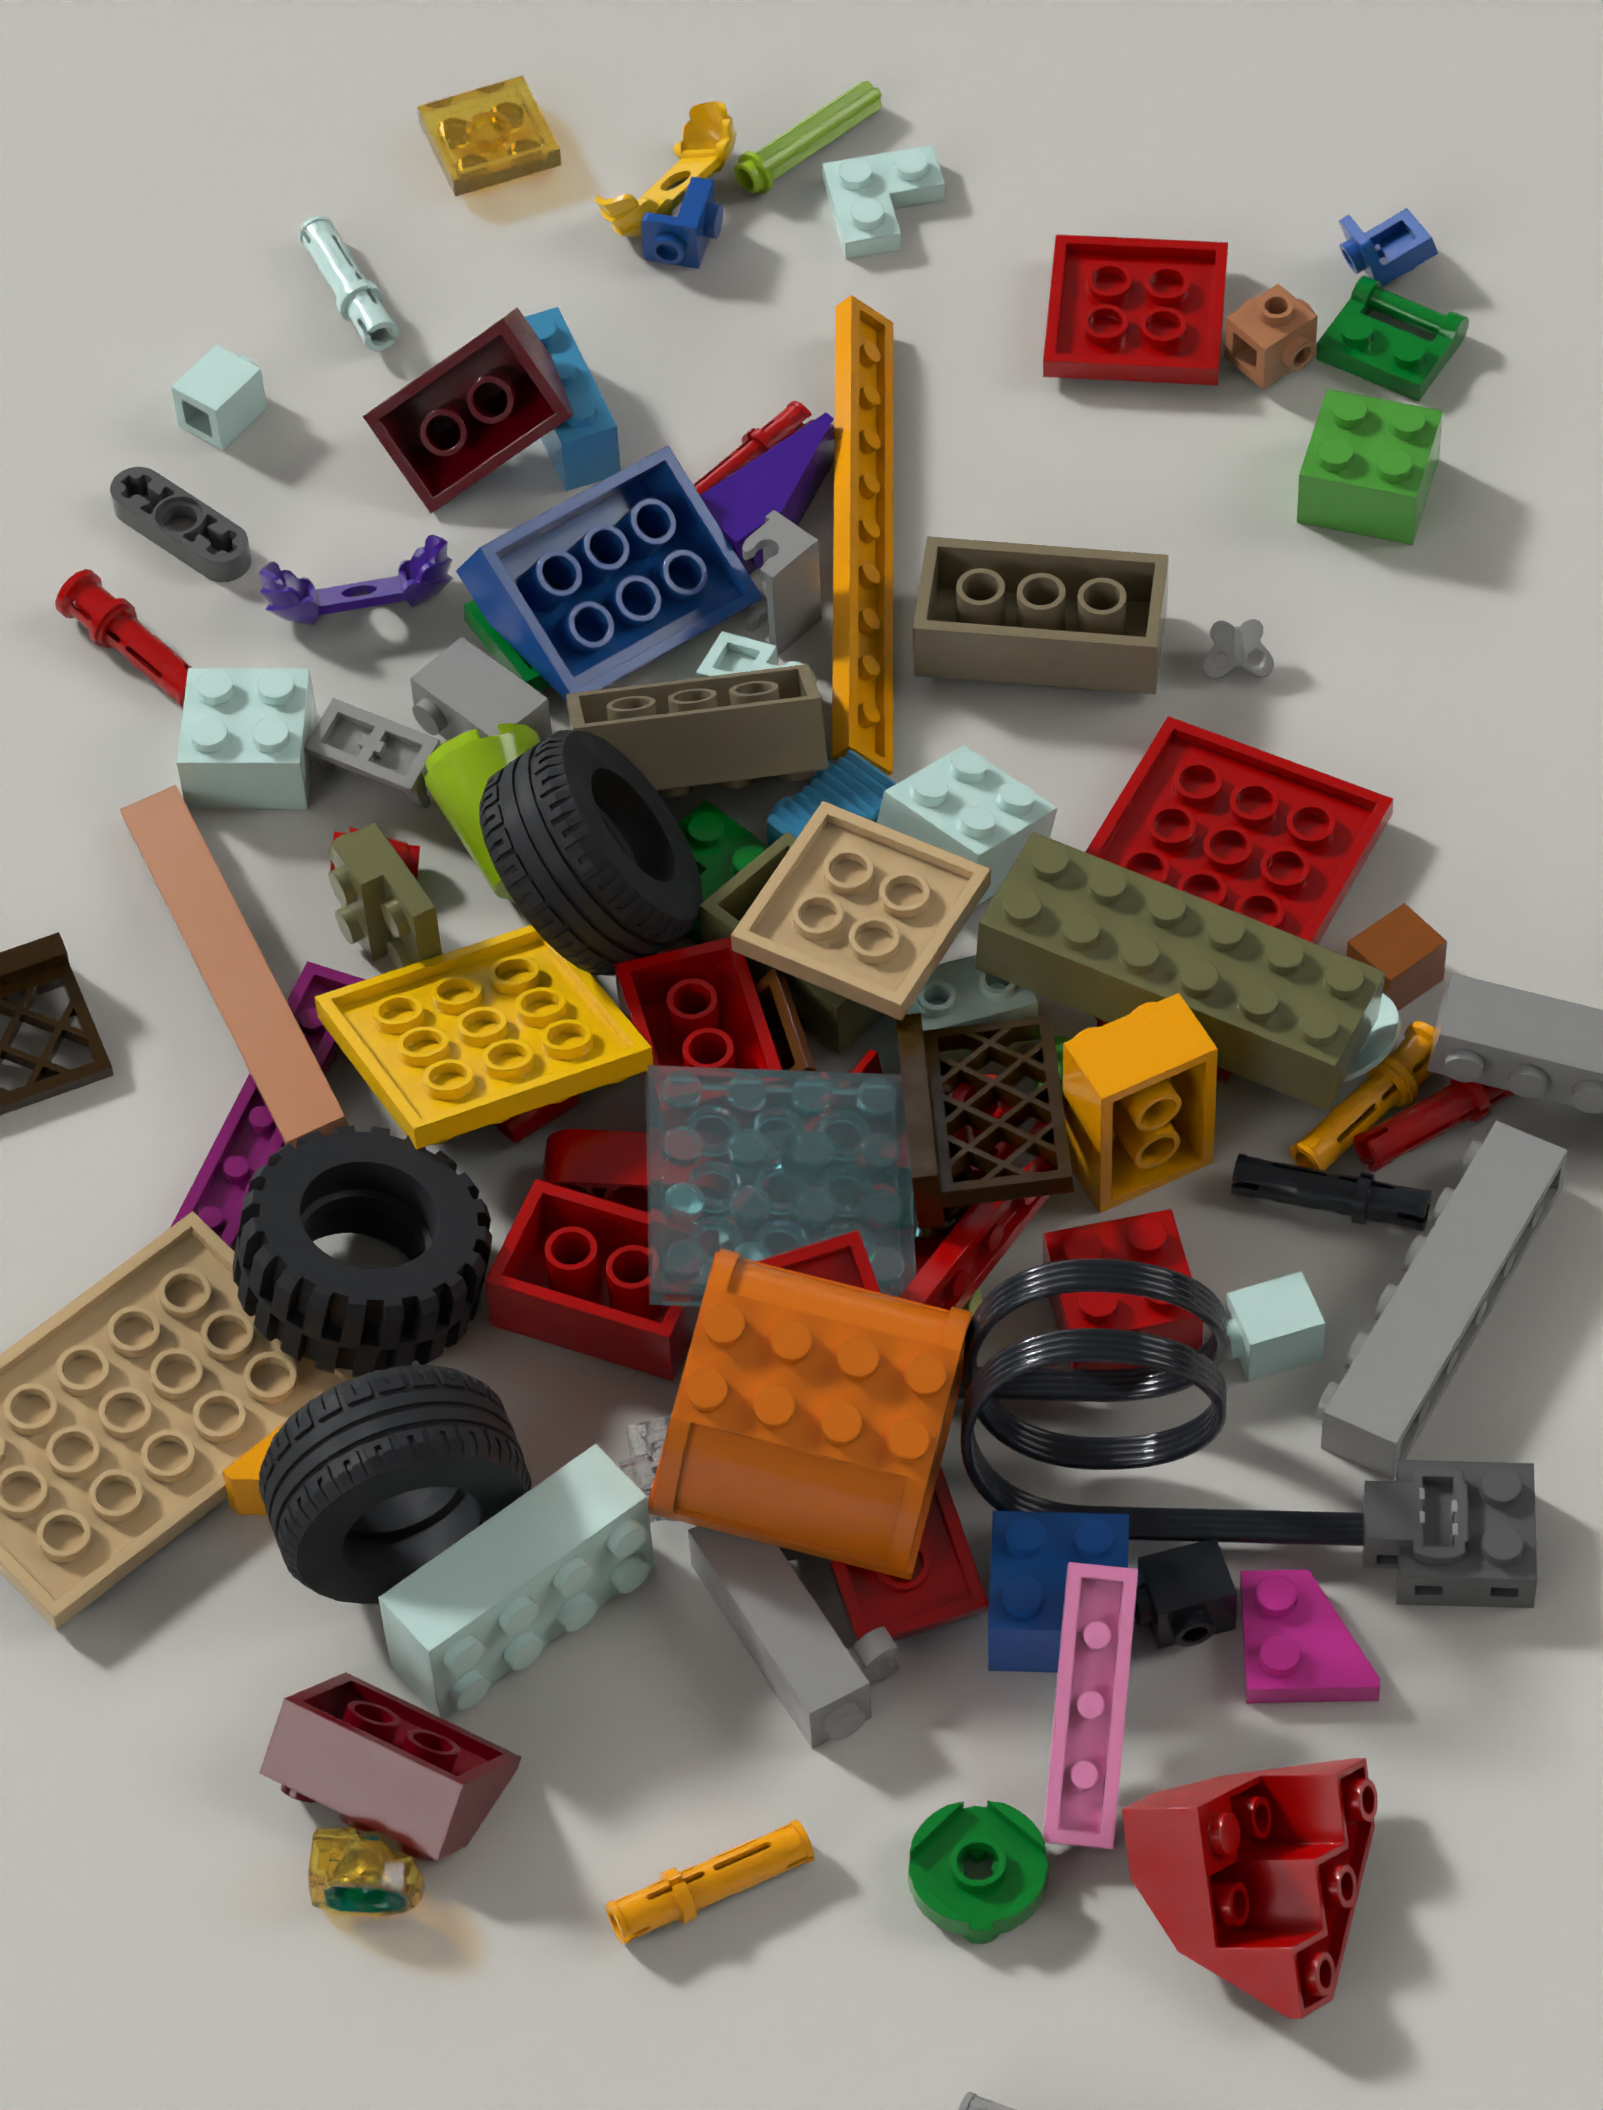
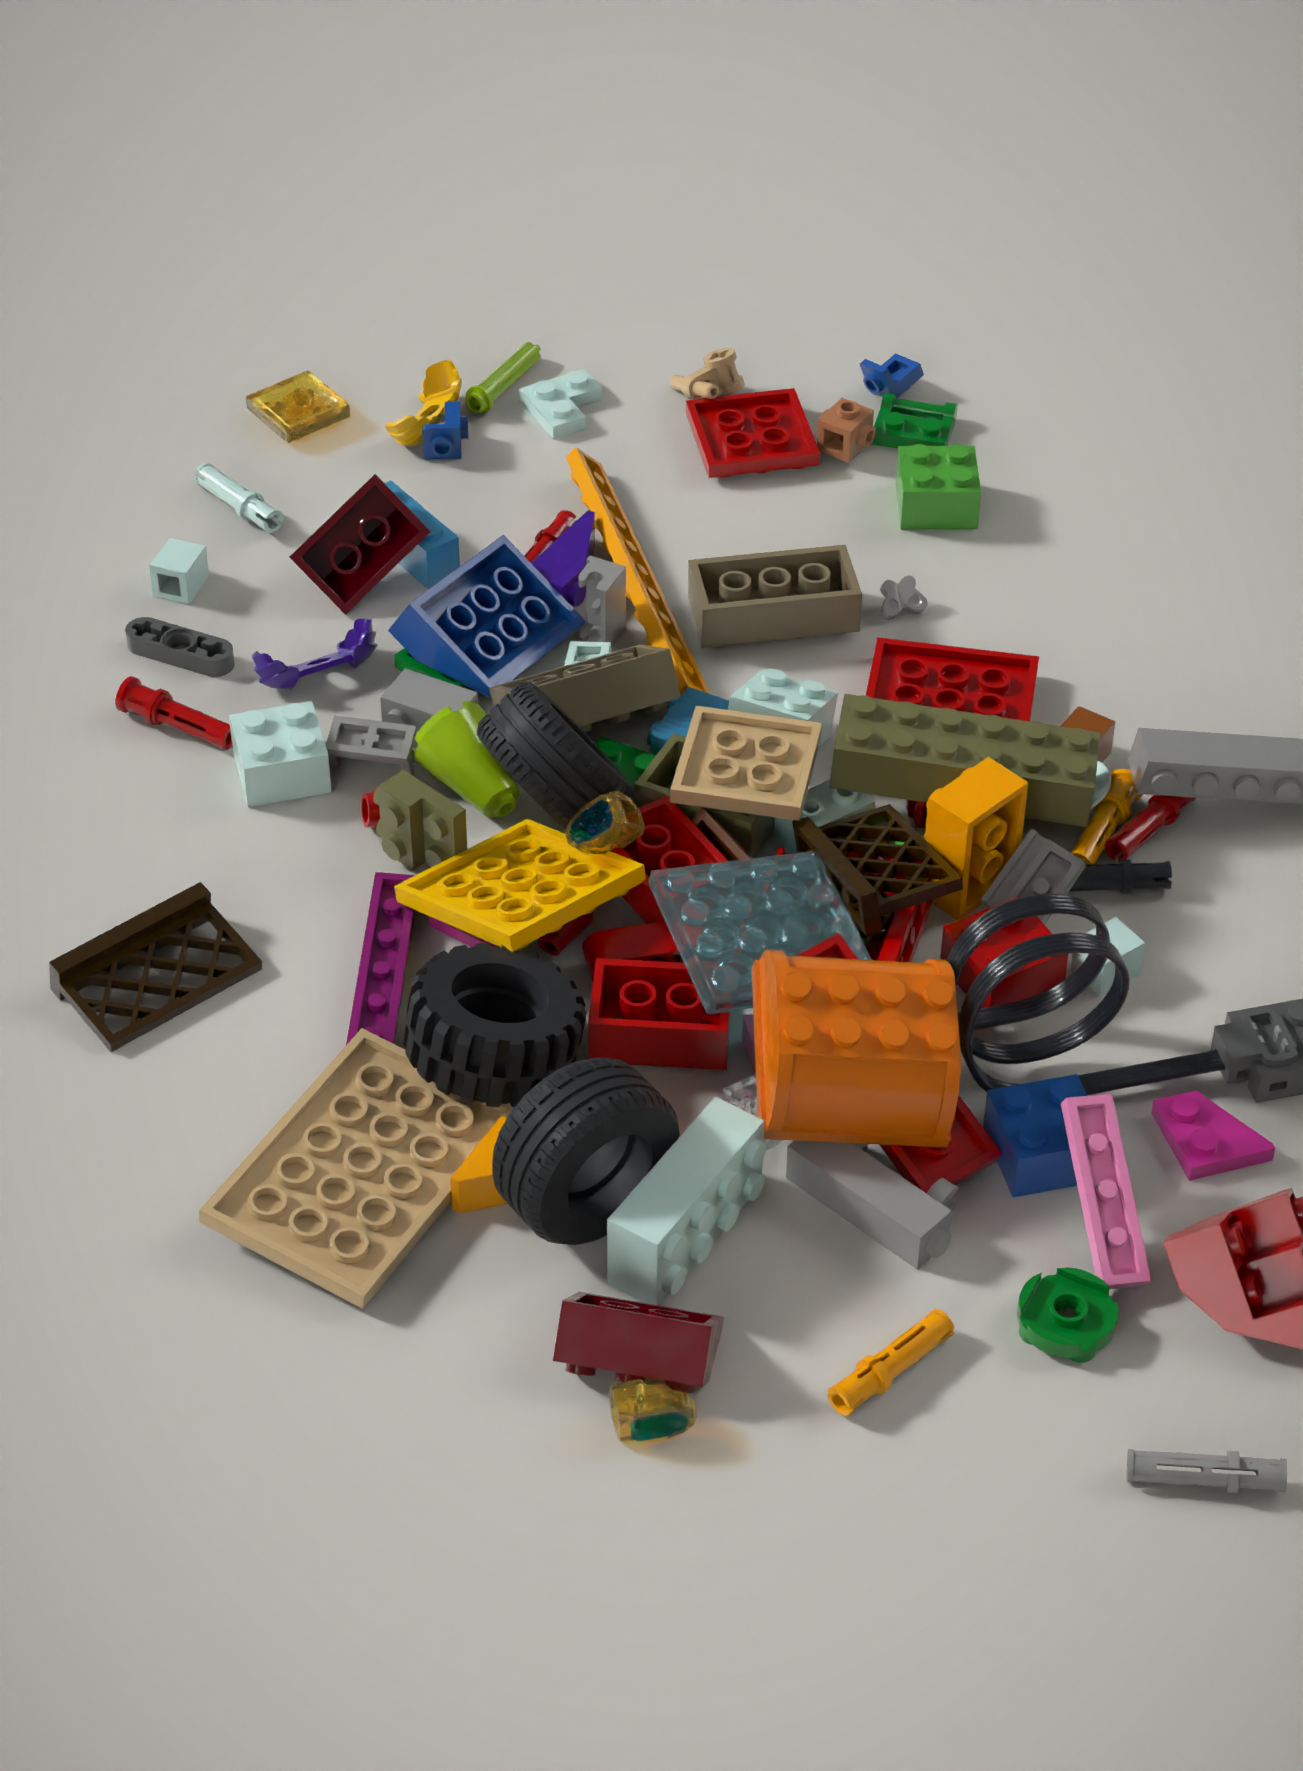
camera: 20 degrees left, 10 degrees down
nougat tile [120,785,349,1148] -> none
black brick [1134,1538,1237,1650] -> none
light grey brick [1316,1120,1568,1480] -> none
none -> clear yellow rock [565,791,646,855]
none -> tan piece [670,348,745,399]
none -> light grey plate [981,829,1086,925]

